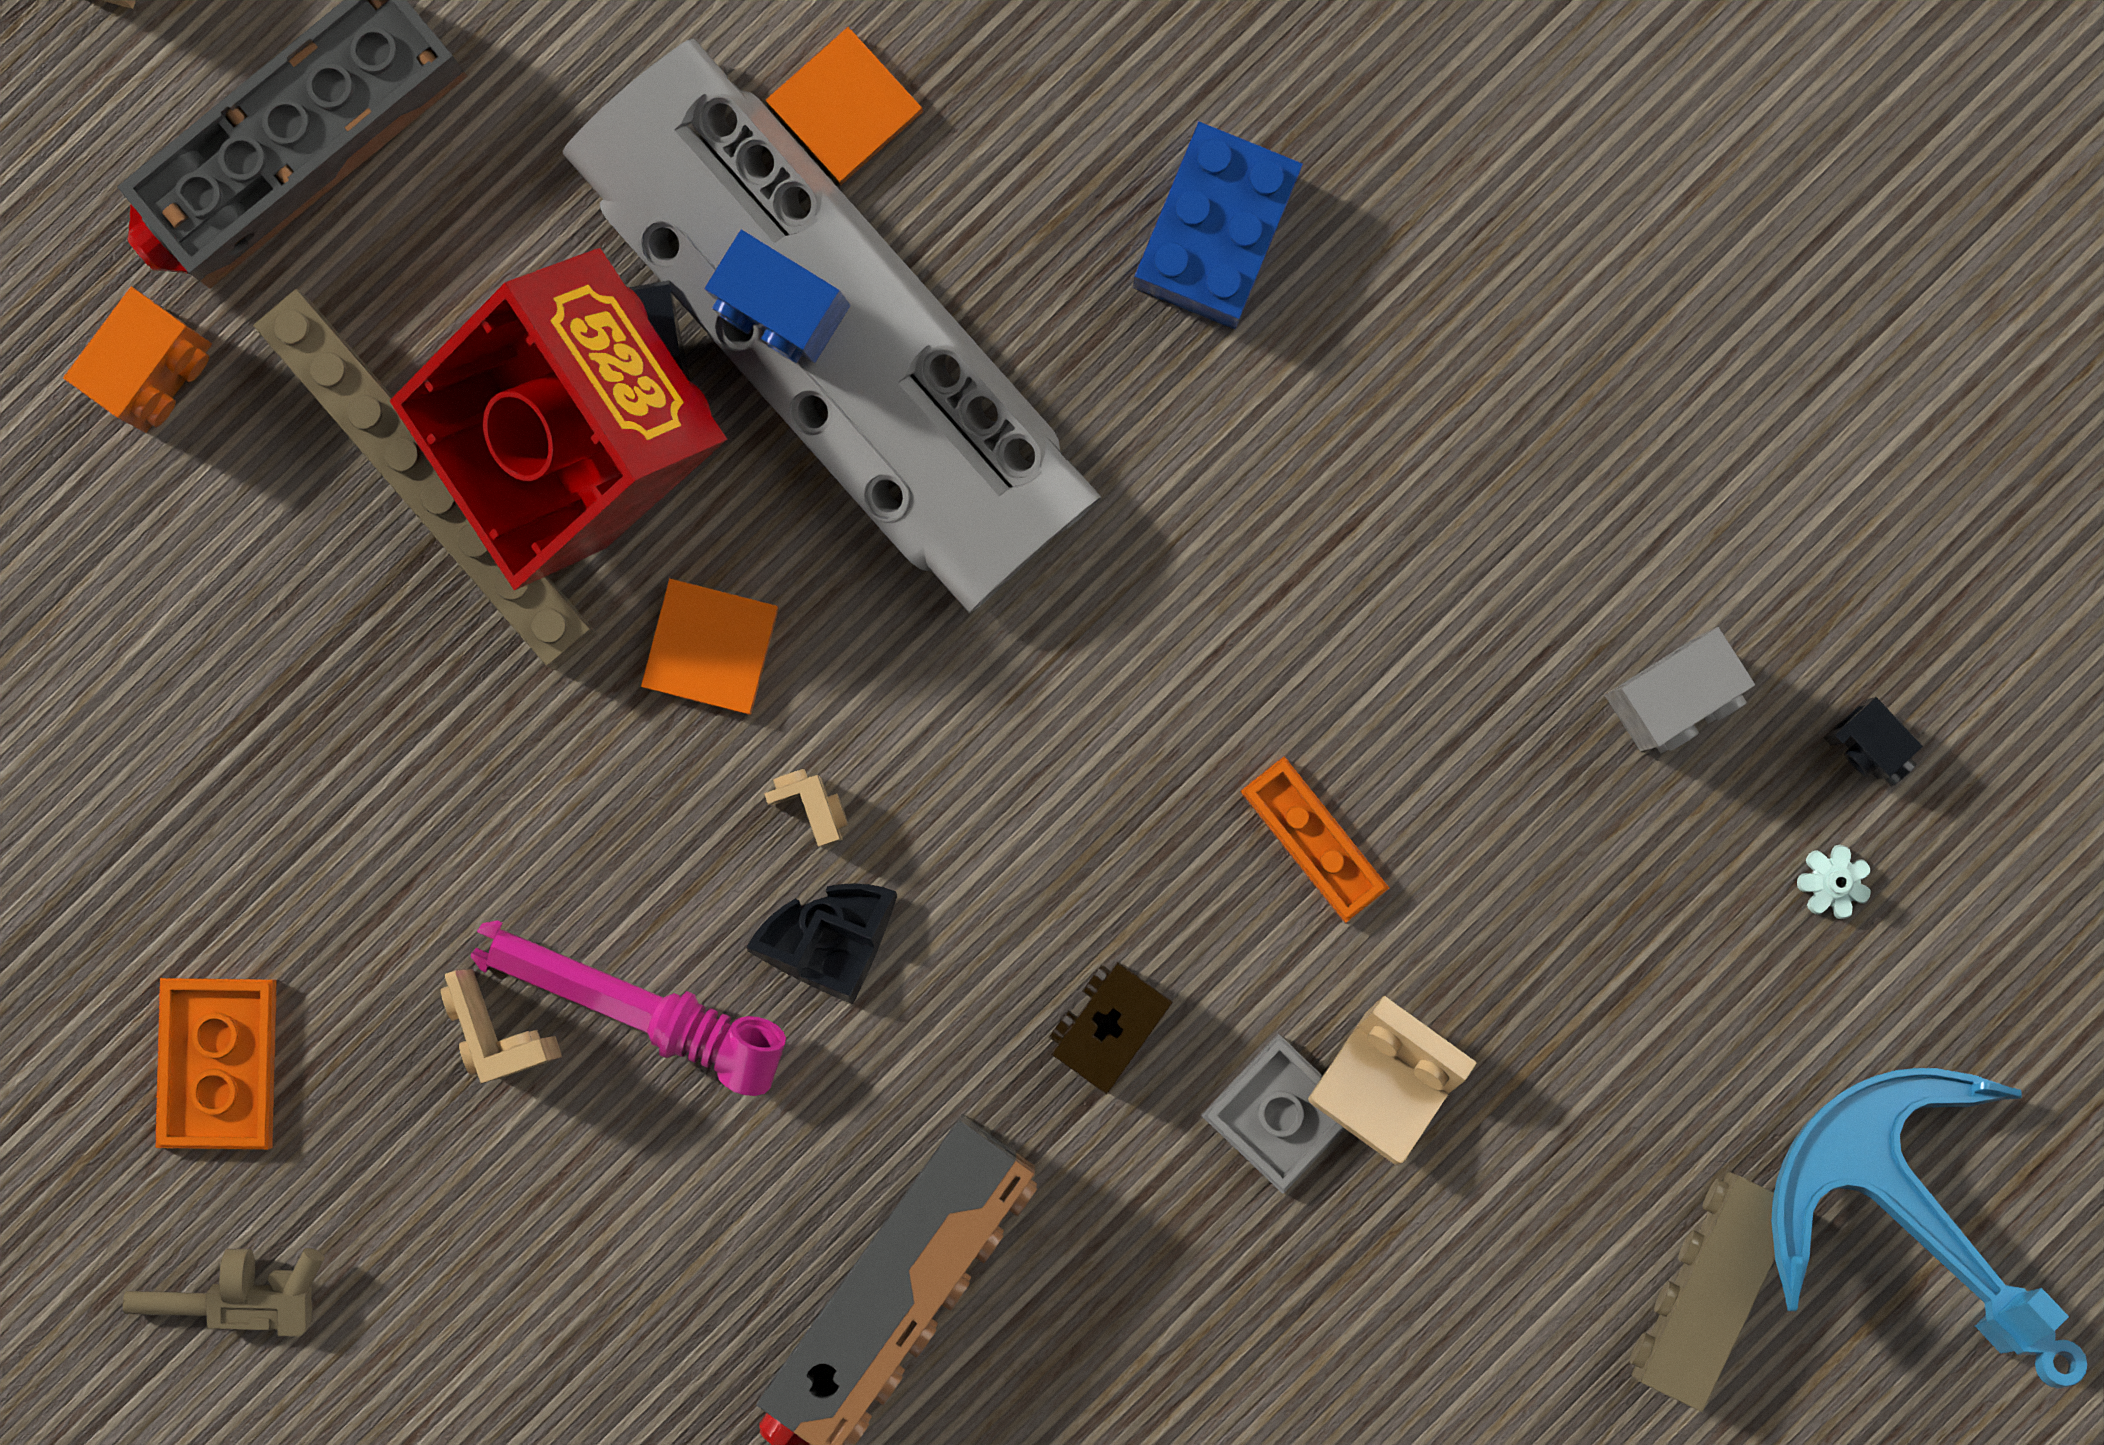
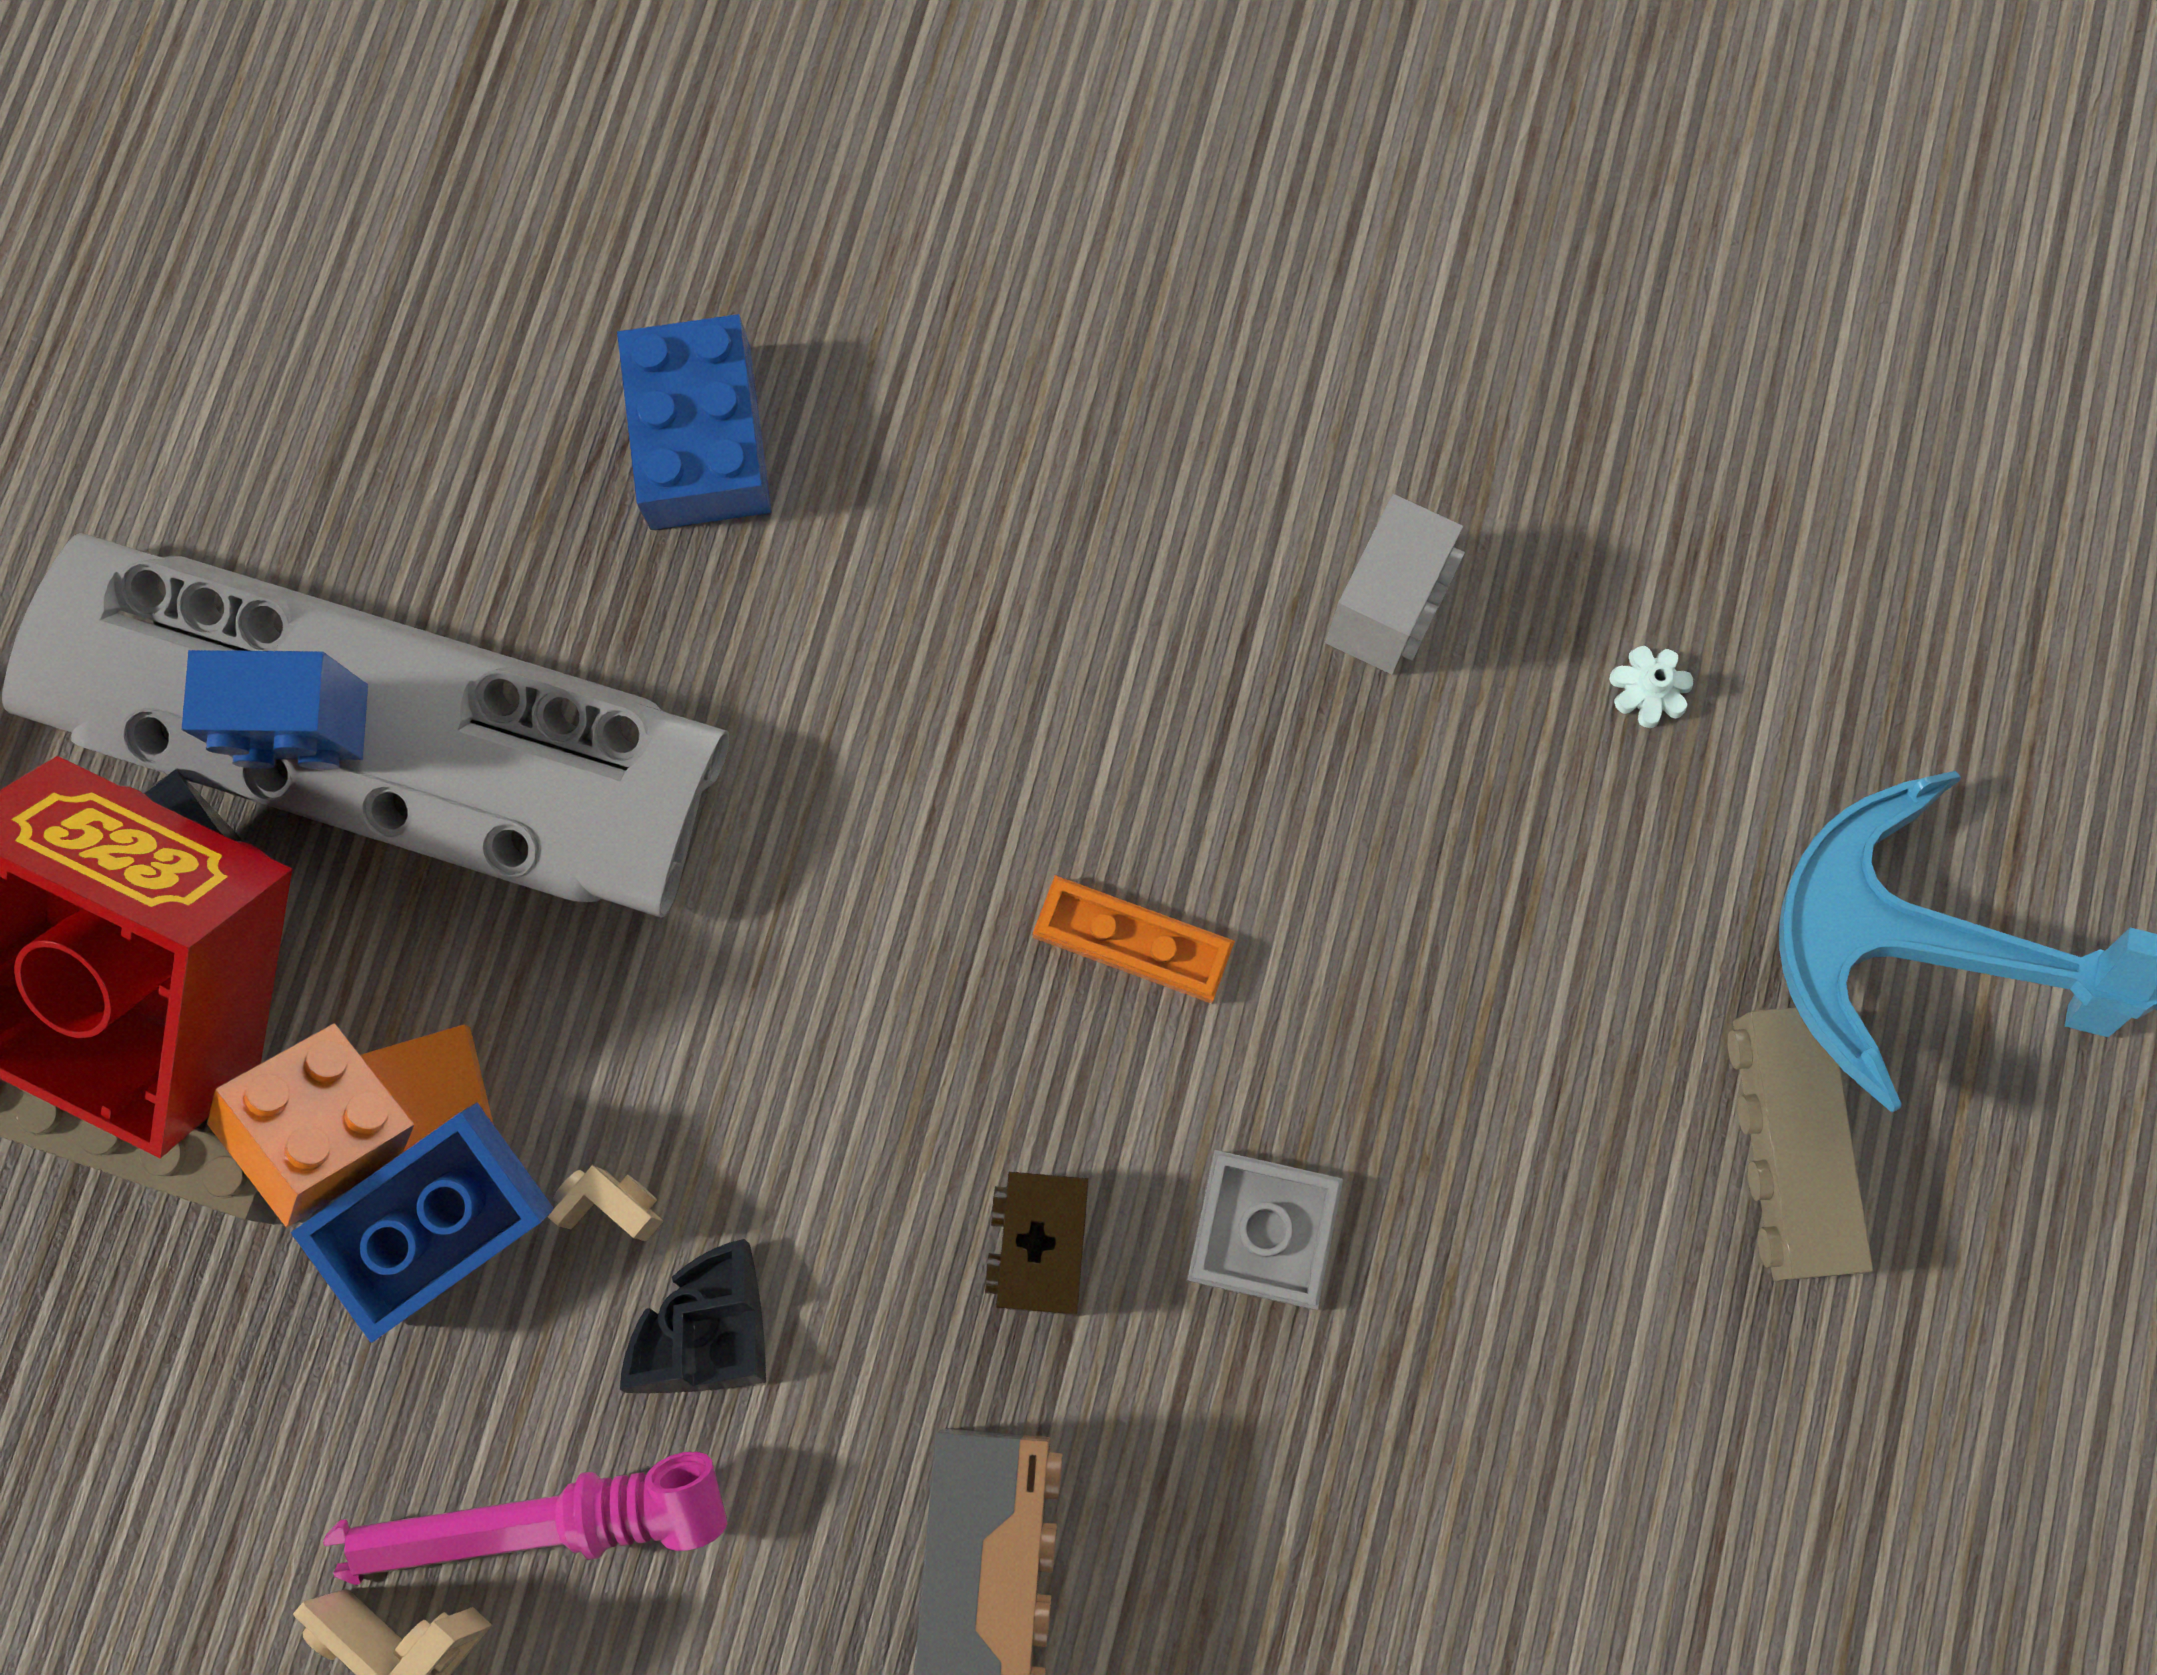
camera: 30 degrees left, 10 degrees down
orange tile [765,27,923,185] -> none
tan bracket [1308,996,1477,1165] -> none
black brick [1823,697,1923,787] -> none
none -> orange brick [207,1023,414,1228]
none -> blue brick [290,1103,554,1343]

